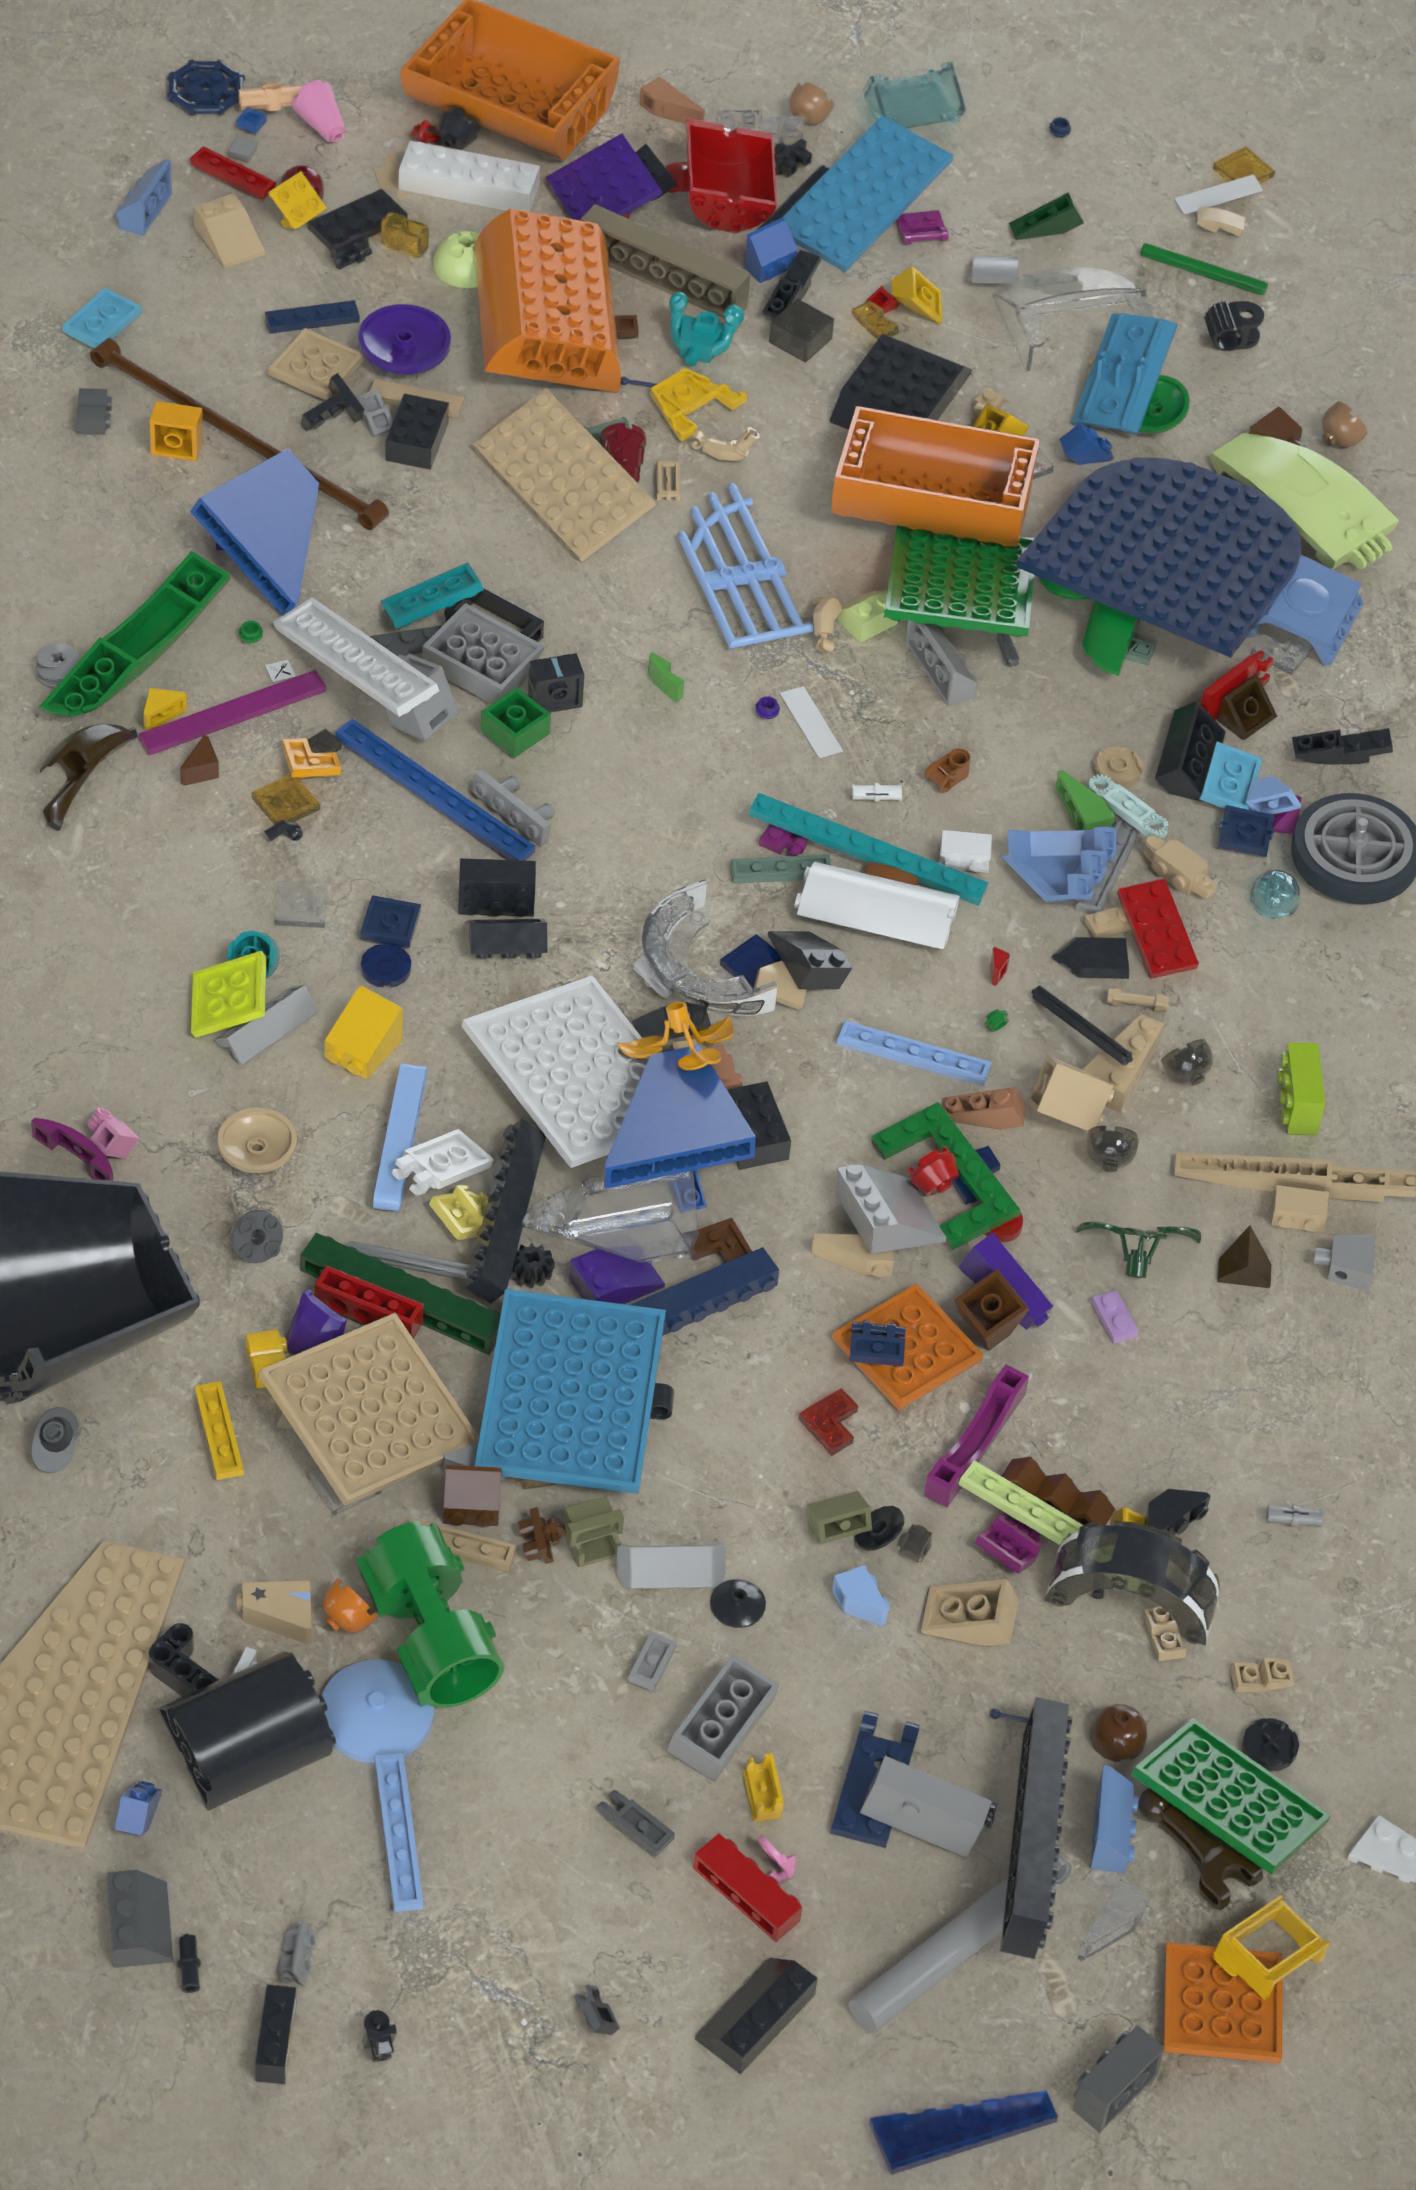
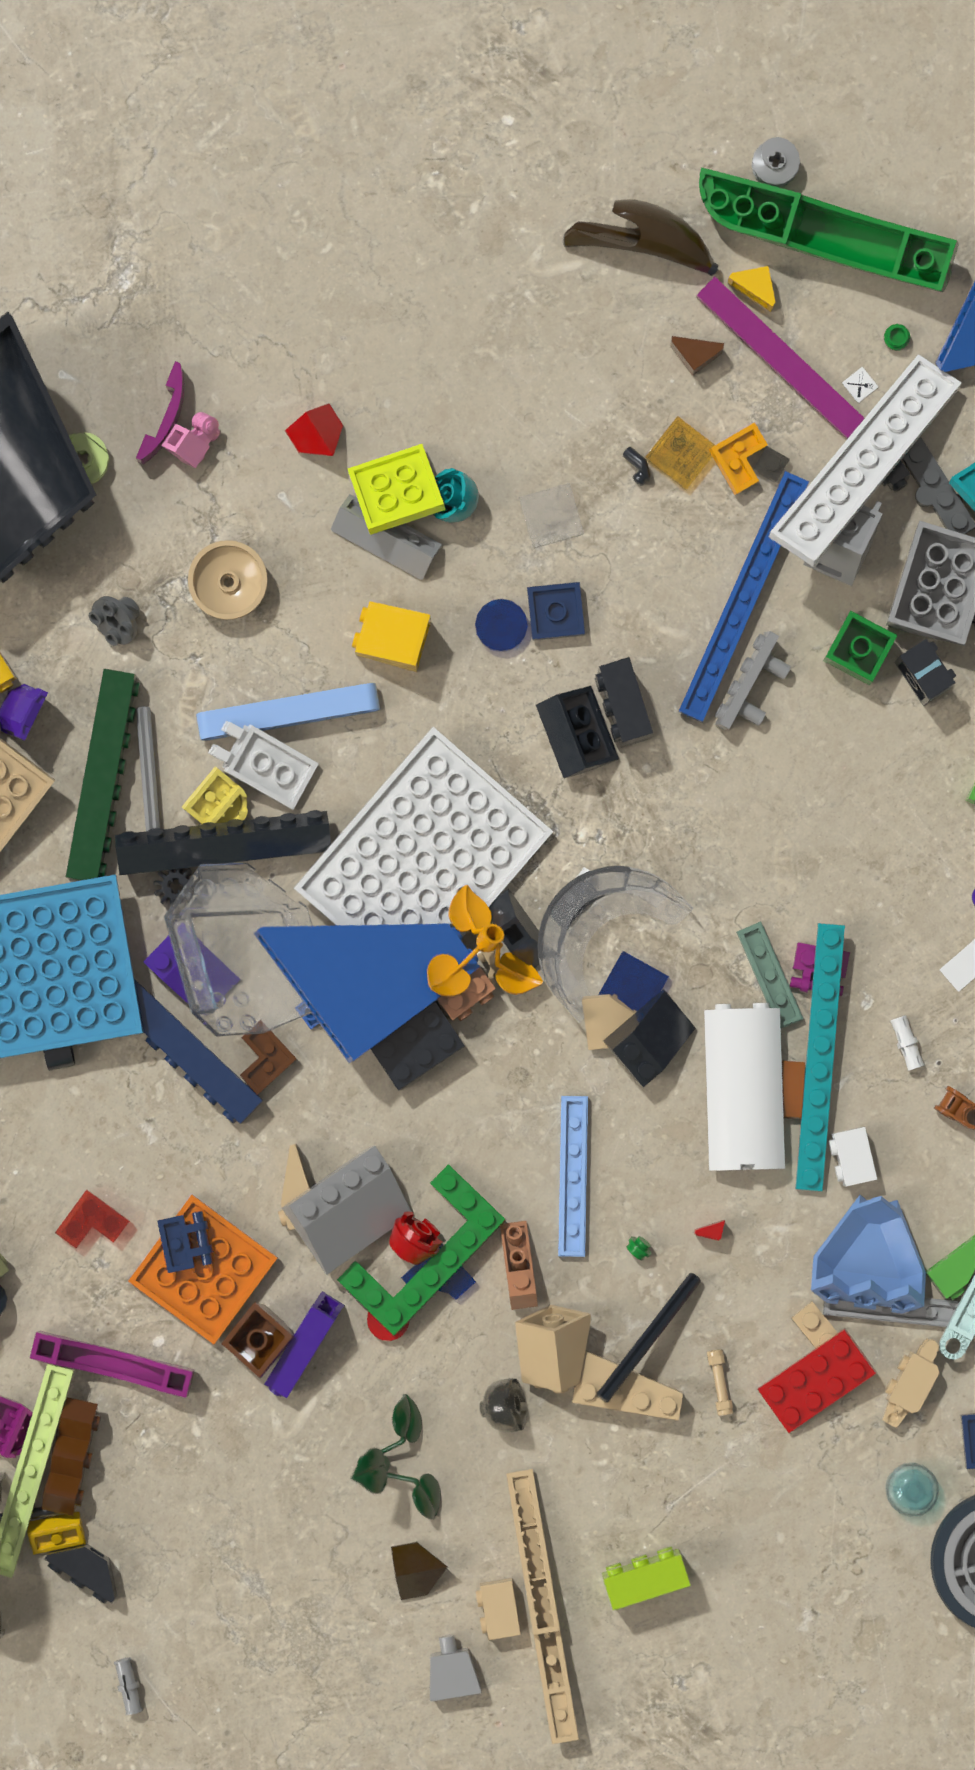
camera: 80 degrees right, 35 degrees up
red brick [314,1266,424,1339] -> none
black tile [1052,937,1129,979] -> none
lavender plate [1091,1290,1138,1344] -> none
clear smoke cylinder [1161,1039,1213,1086] -> none
none -> red slope [285,403,343,456]

